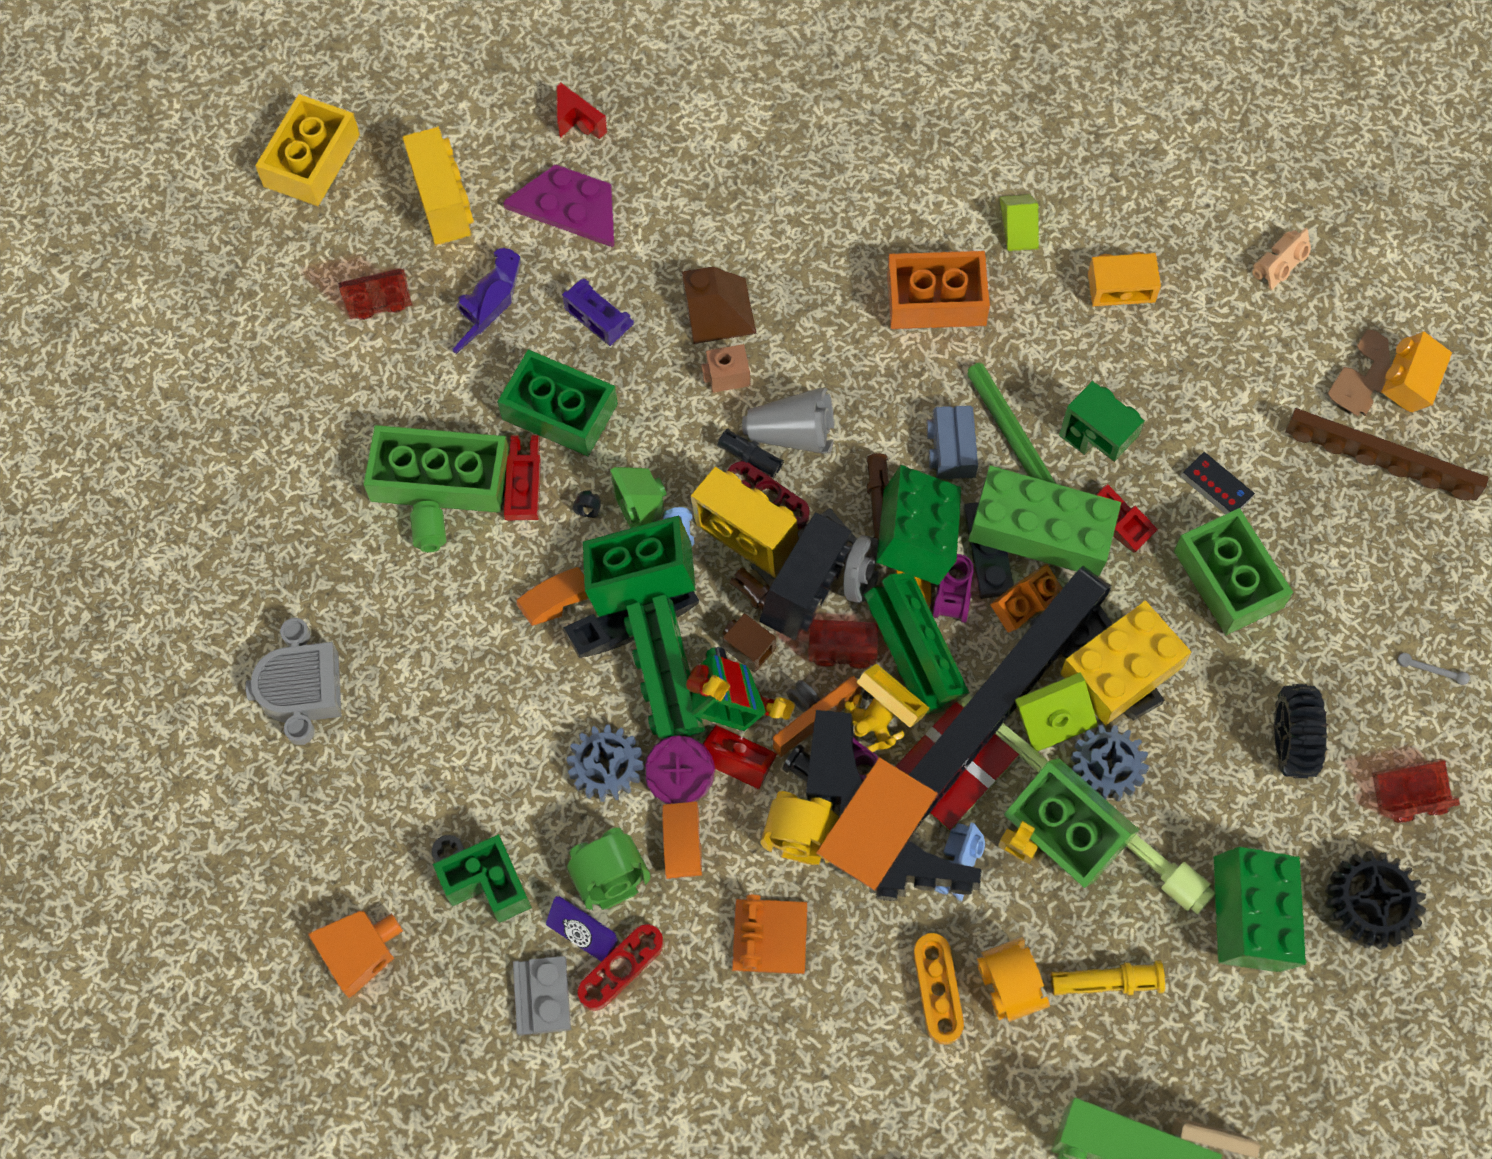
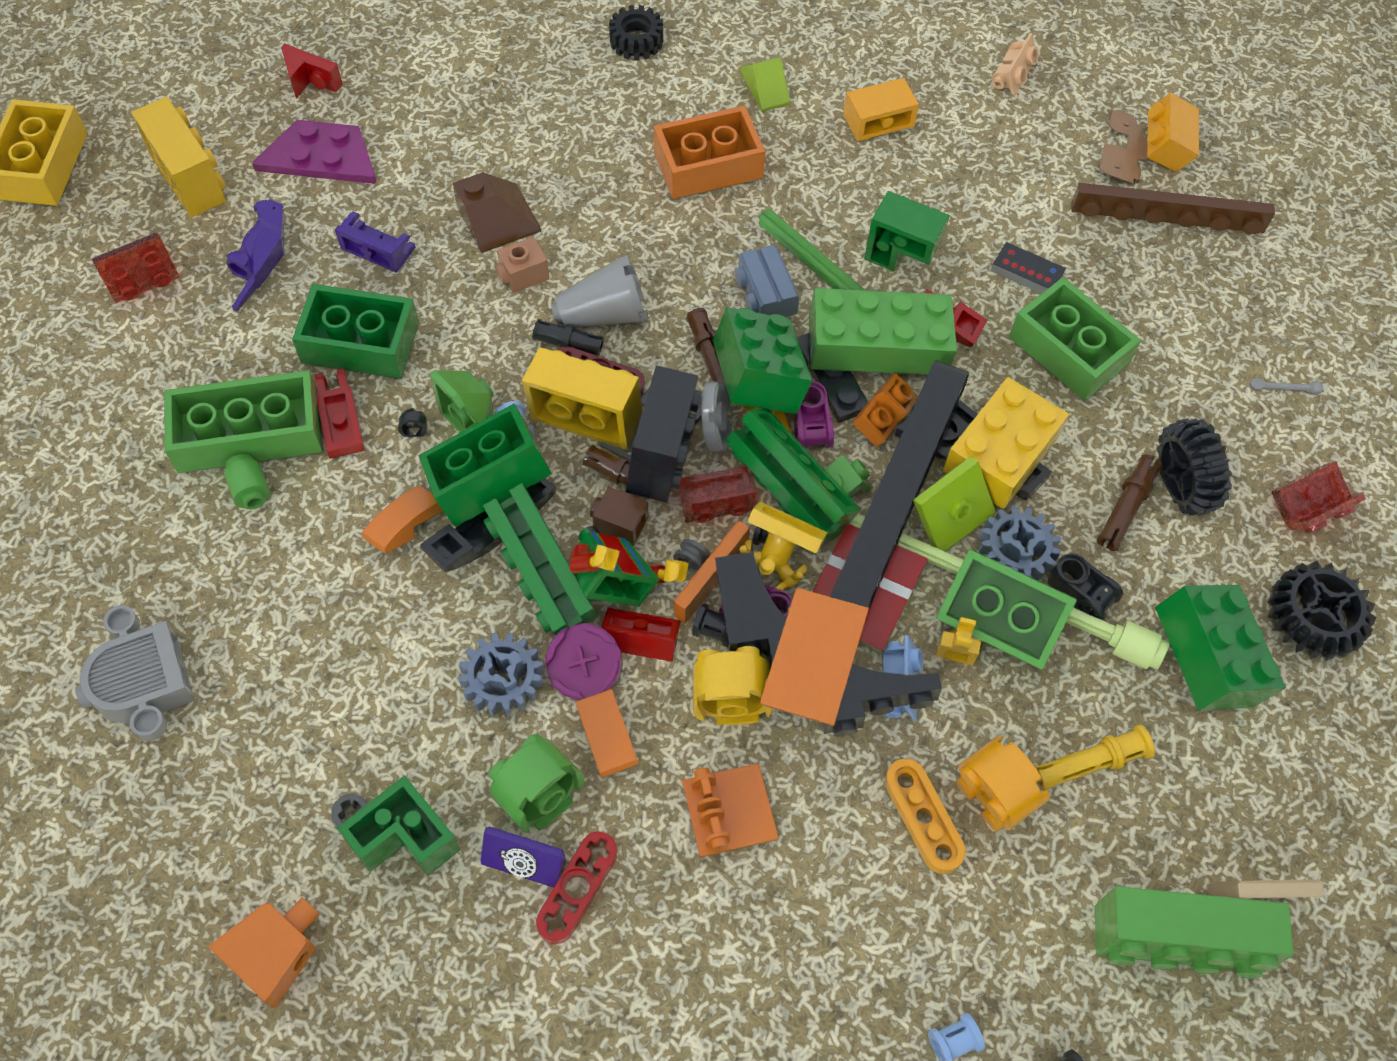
camera: 20 degrees left, 5 degrees down
light grey plate [513,956,571,1036] -> none
none -> black tyre [609,5,663,61]
none -> bright green bracket [824,454,874,498]
none -> black piece [1047,553,1124,621]
none -> reddish brown pin [1096,454,1162,551]

